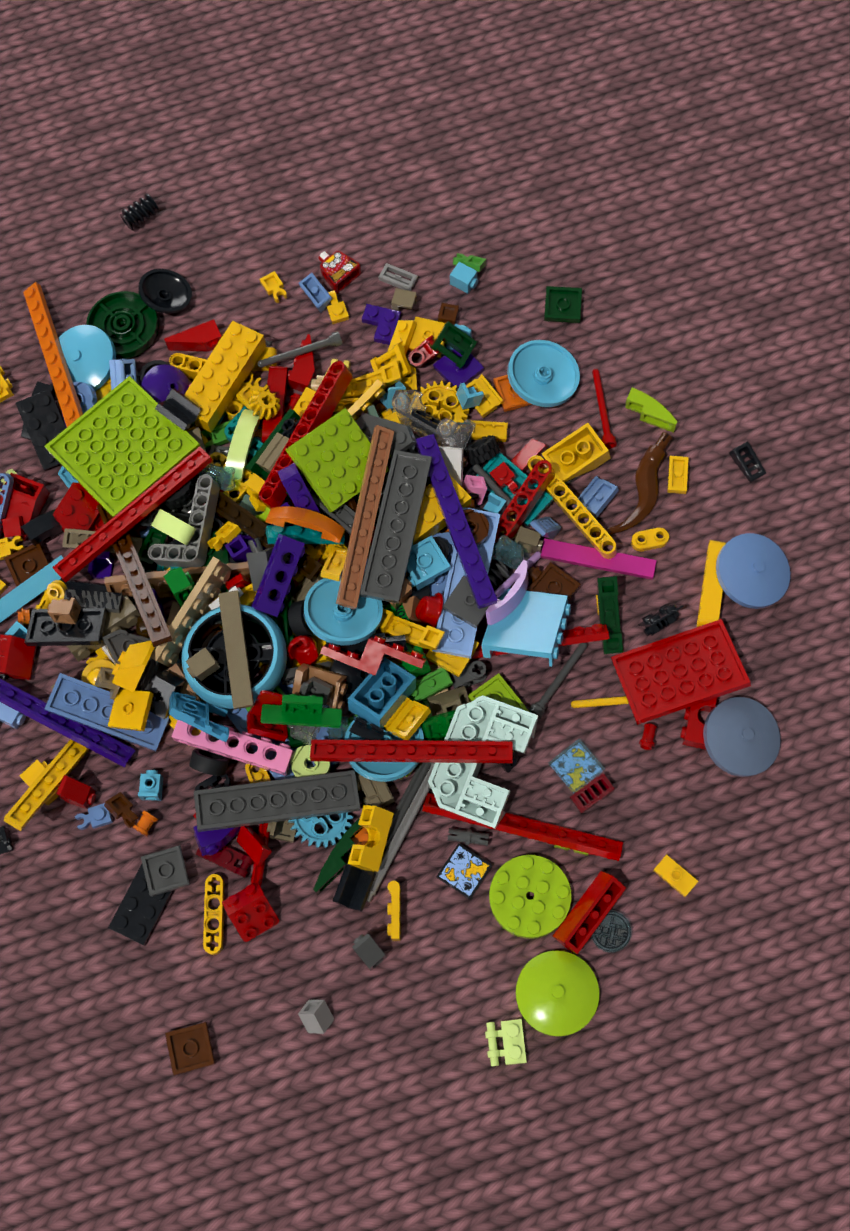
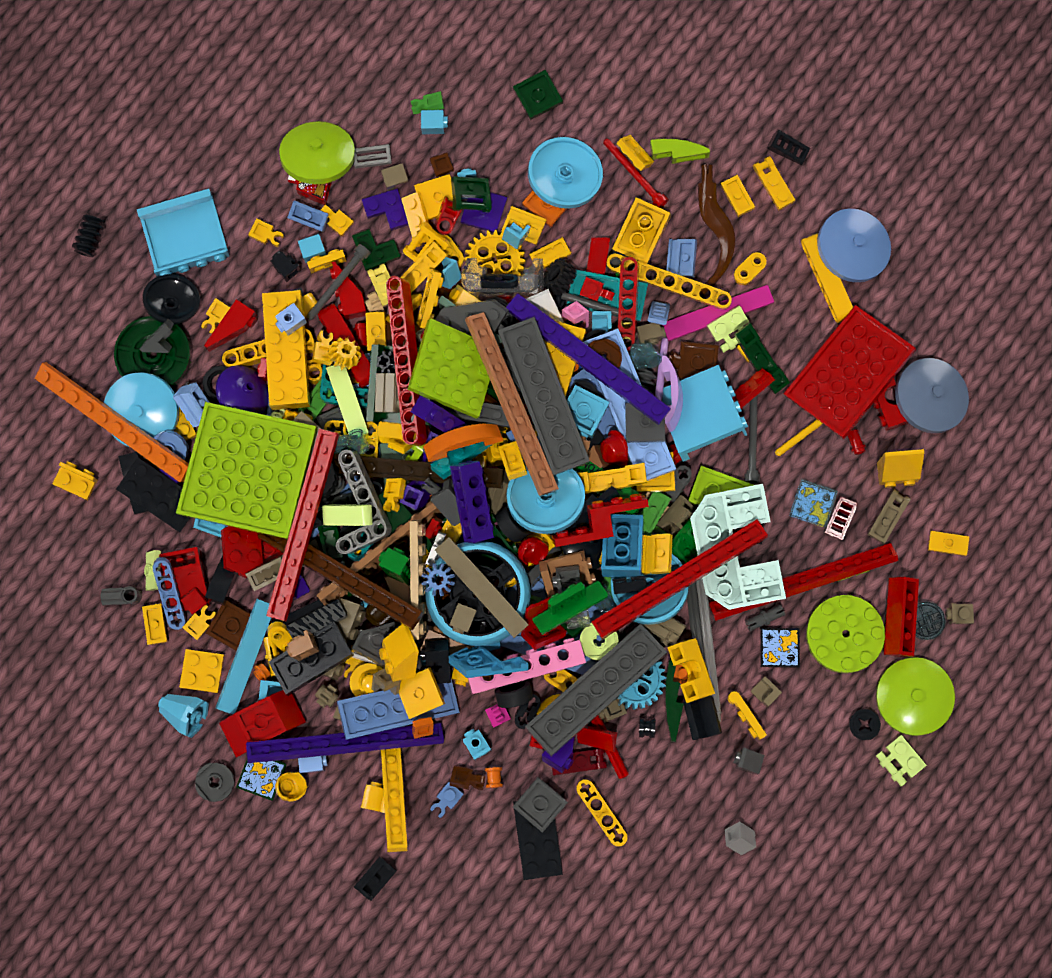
camera: 35 degrees left, 10 degrees up
red slope [56,775,96,809] -> none
black panel [155,388,202,431] -> none
reddish brown plate [165,1022,216,1076] -> none
red bracket [222,881,279,942] -> none
black hinge [638,604,684,636] -> none
none -> medium azure panel [137,189,230,277]
none -> dark grey slope [139,318,174,353]
none -> yellow plate [201,298,230,334]
none -> black brick [270,251,301,282]
none -> light blue brick [275,303,307,336]
none -> lime dish [279,122,355,184]
none -> medium azure panel [298,234,326,263]
none -> yellow plate [307,249,346,273]
none -> dark tan gear [315,684,339,708]
none -> dark green plate [352,229,401,271]
none -> orange plate [412,717,434,739]
none -> medium blue gear [422,563,455,596]
none -> dark pink tile [485,704,511,728]
none -> yellow plate [616,135,654,171]
none -> black wheel [639,718,656,738]
none -> yellowish green plate [706,305,749,353]
none -> dark tan panel [751,676,782,707]
none -> yellow plate [753,156,795,211]
none -> black gear [849,709,881,740]
none -> dark tan plate [867,489,911,544]
none -> yellow slope [877,449,924,488]
none -> dark tan bracket [946,603,974,624]

